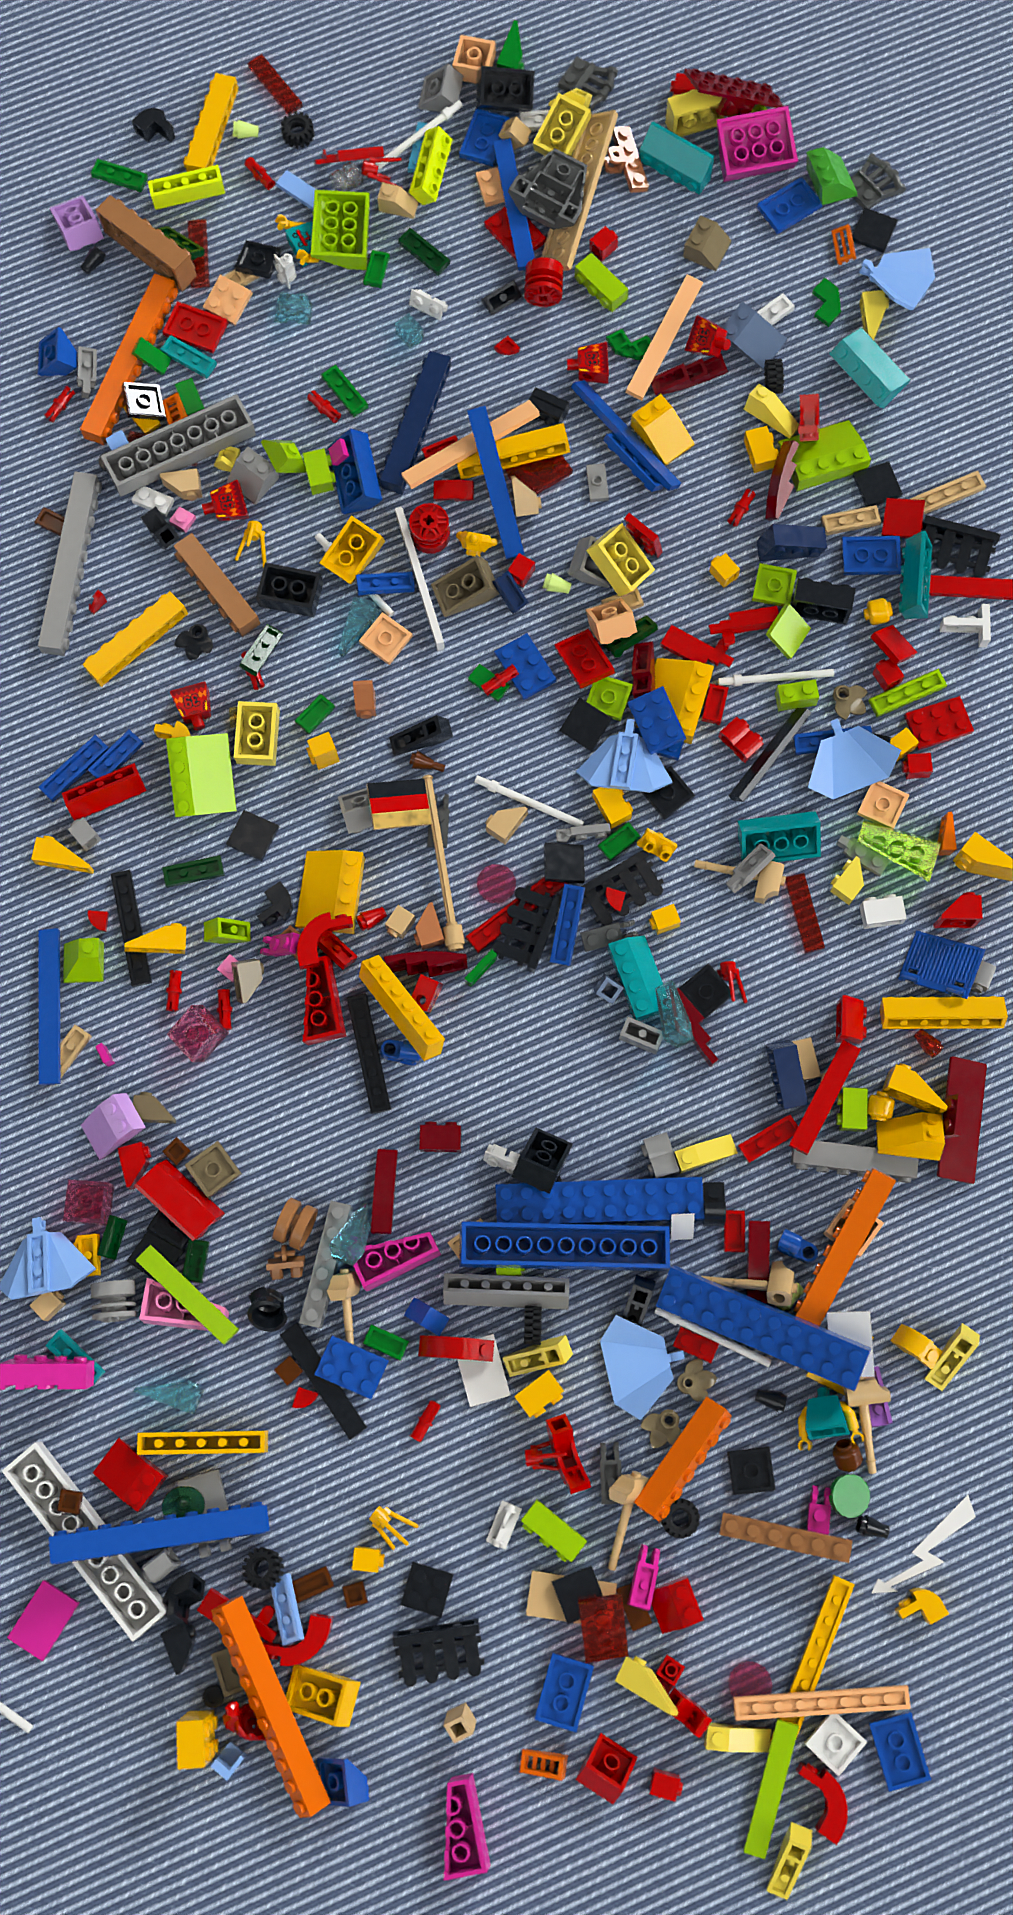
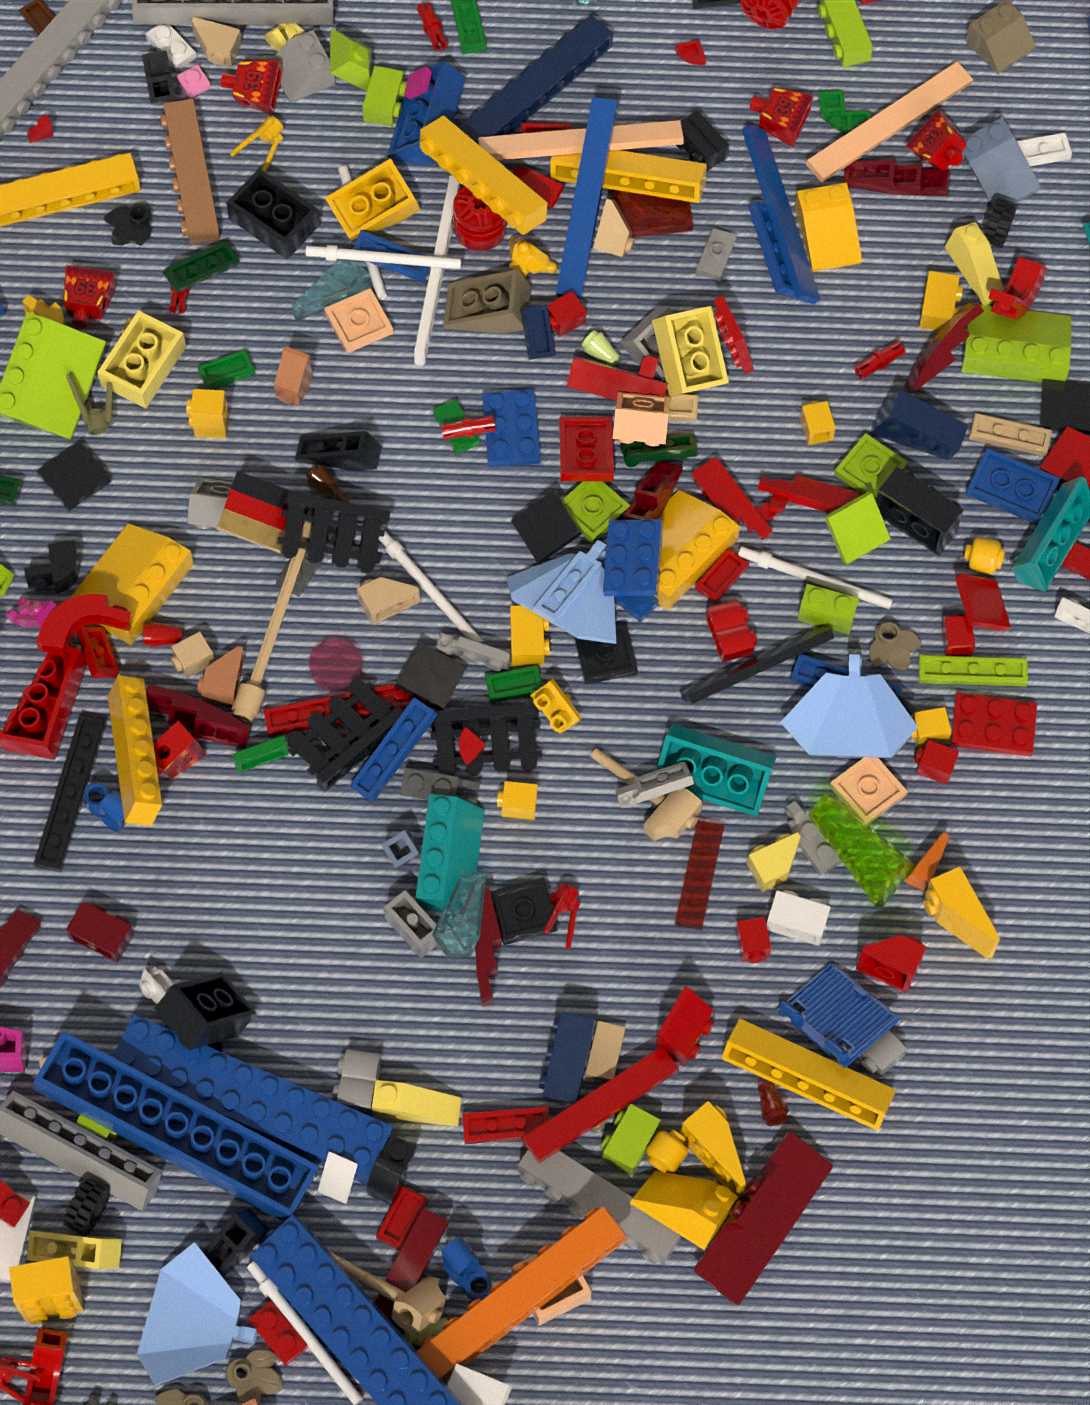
camera: 20 degrees right, 10 degrees down
none -> olive plant [66,374,113,435]
none -> black fence [276,491,391,574]
none -> white bar [306,245,461,269]
none -> yellow brick [420,115,548,235]
none -> red piece [566,356,668,401]
none -> red brick [735,917,771,963]

